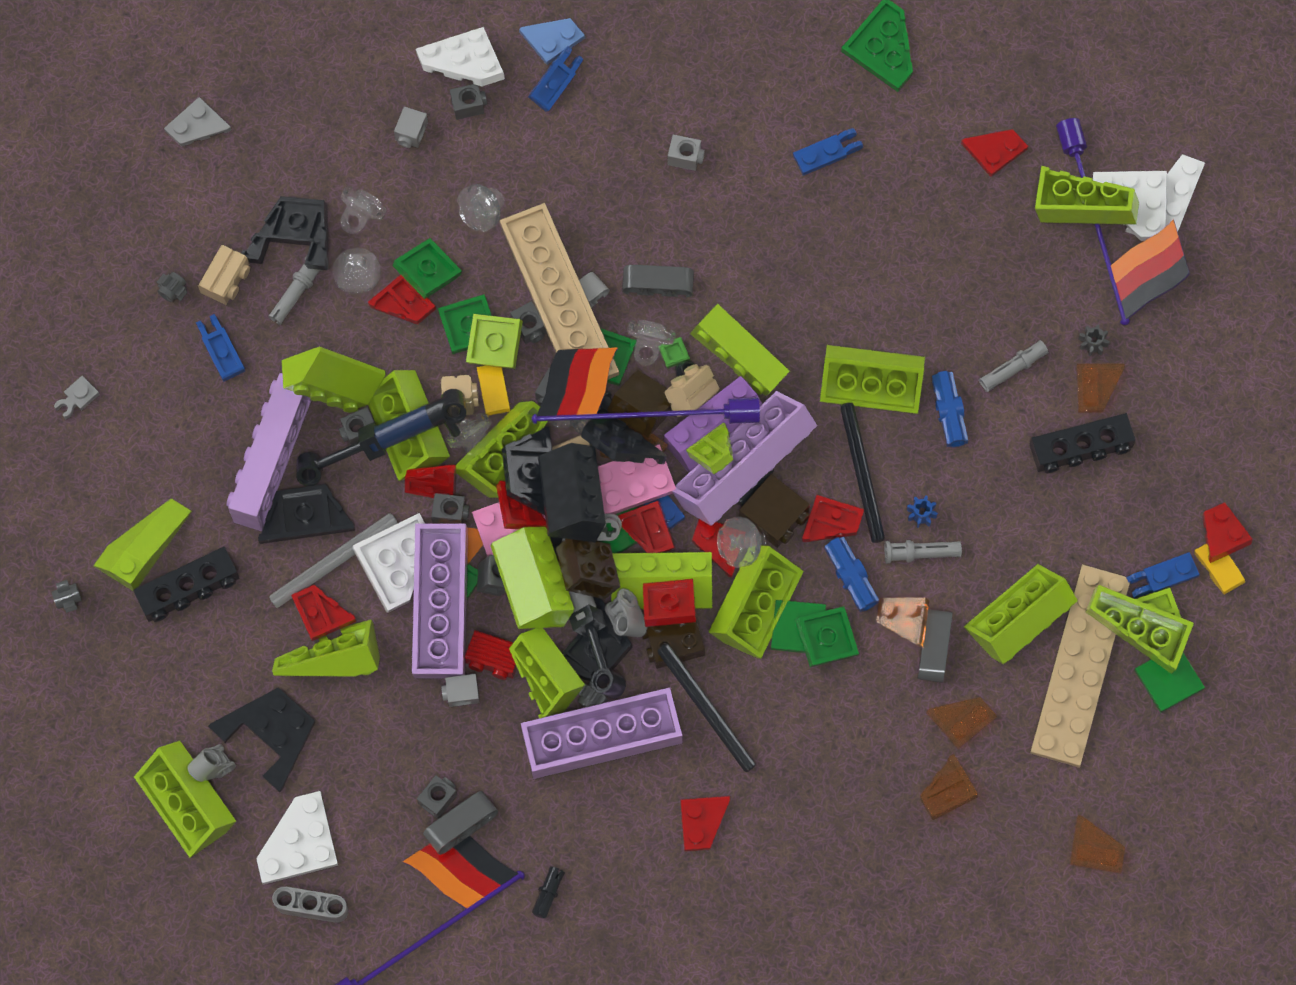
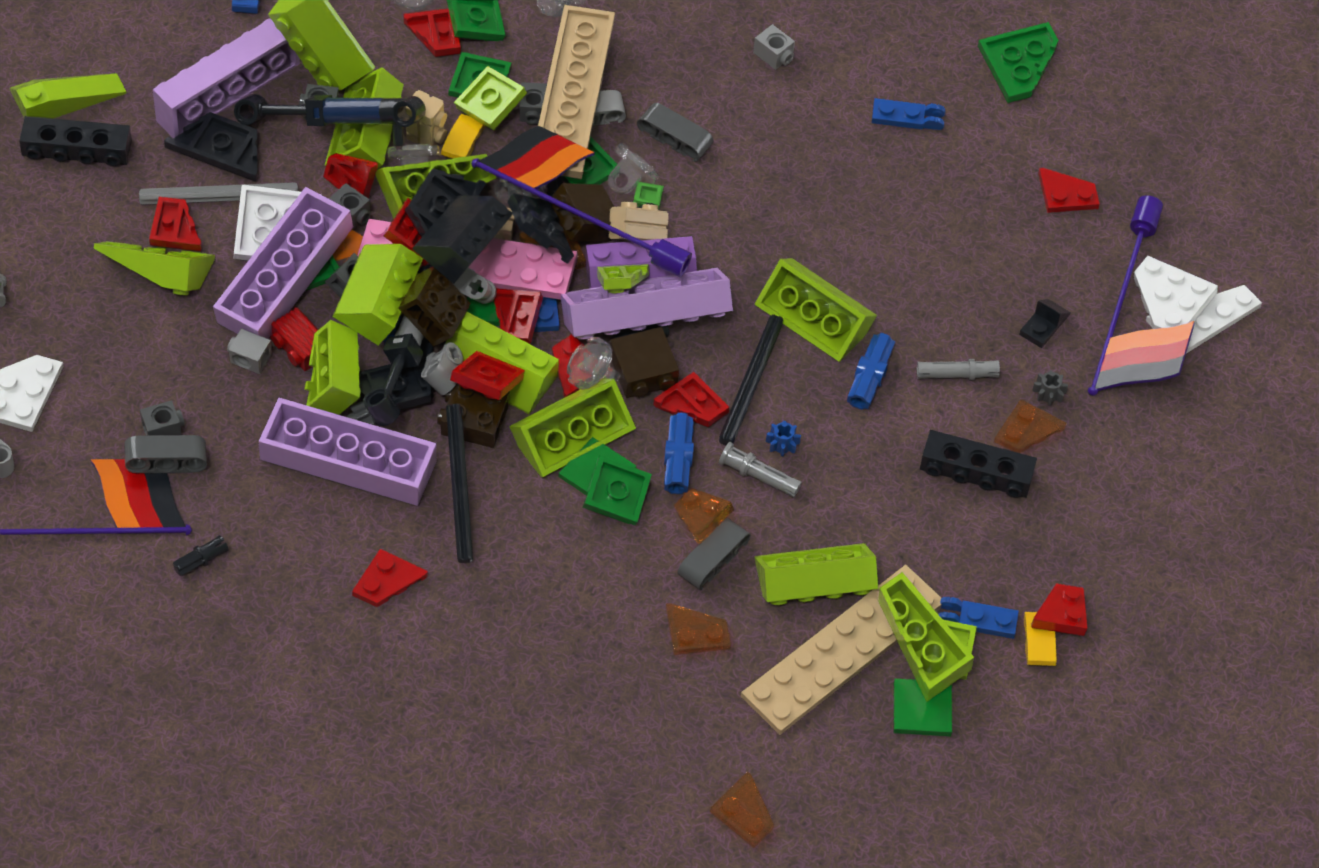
camera: 25 degrees right, 15 degrees down
black wing [208,687,315,793] -> none
lime wedge [690,304,790,396] -> none
clear orange wing [920,754,978,820] -> none
lime wedge [1035,166,1139,224] -> none
none -> black slope [1019,299,1071,348]

